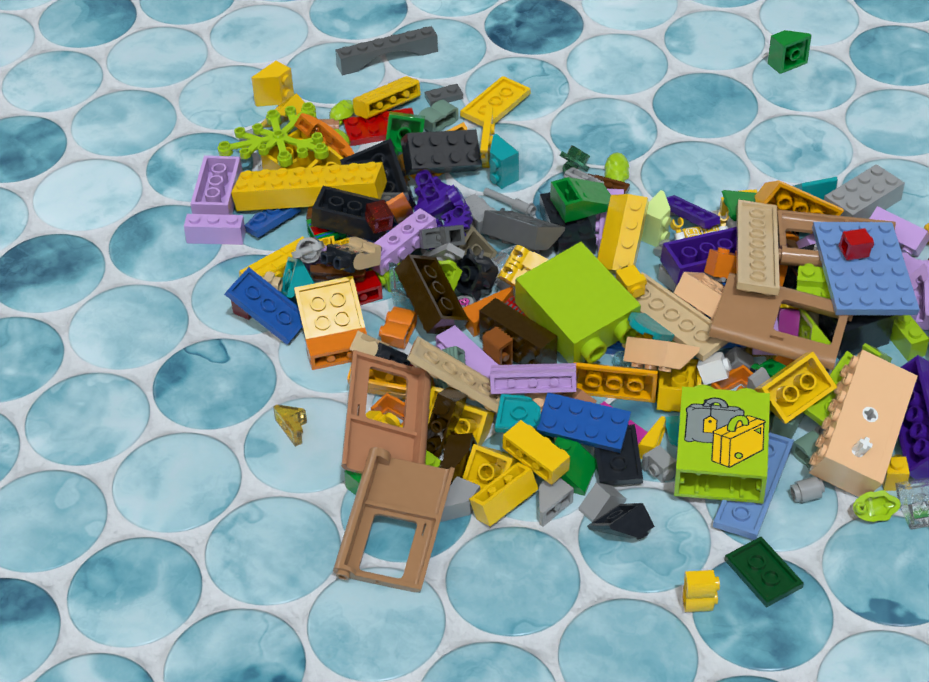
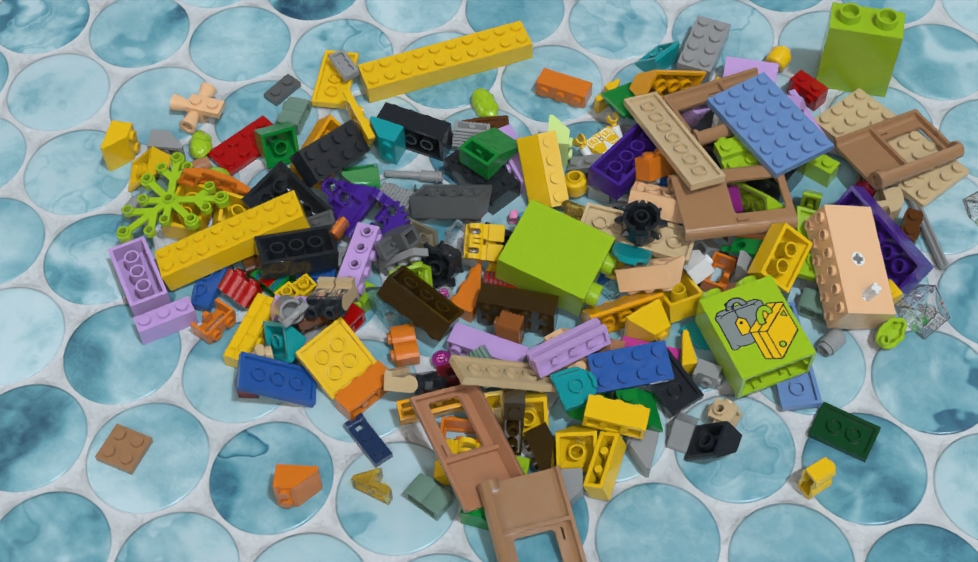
camera: 30 degrees left, 10 degrees up
dark grey arch [335,26,438,76] -> none
yellow brick [352,76,421,119] -> none
clear red brick [365,200,394,233] -> none
clear green hips [559,145,590,173] -> none
yellow brick [616,265,647,298] -> none
dark purple plate [666,195,720,229] -> none
red brick [838,228,874,260] -> none
none -> medium nougat plate [95,424,153,475]
none -> light grey slope [147,129,186,159]
none -> light nougat brick [170,83,226,133]
none -> orange window [190,298,236,344]
none -> red brick [217,268,263,309]
none -> orange slope [273,464,323,508]
none -> light grey plate [328,49,360,82]
none -> green slope [341,163,381,189]
none -> dark blue plate [343,413,393,468]
none -> yellow brick [358,20,533,103]
none -> black brick [377,102,452,162]
none -> sand green brick [404,473,453,521]
none -> orange brick [536,68,593,109]
none -> yellow head [564,170,587,198]
none -> black brick [614,200,668,247]
none -> yellow slope [624,298,671,342]
none -> tan brick [707,398,743,428]

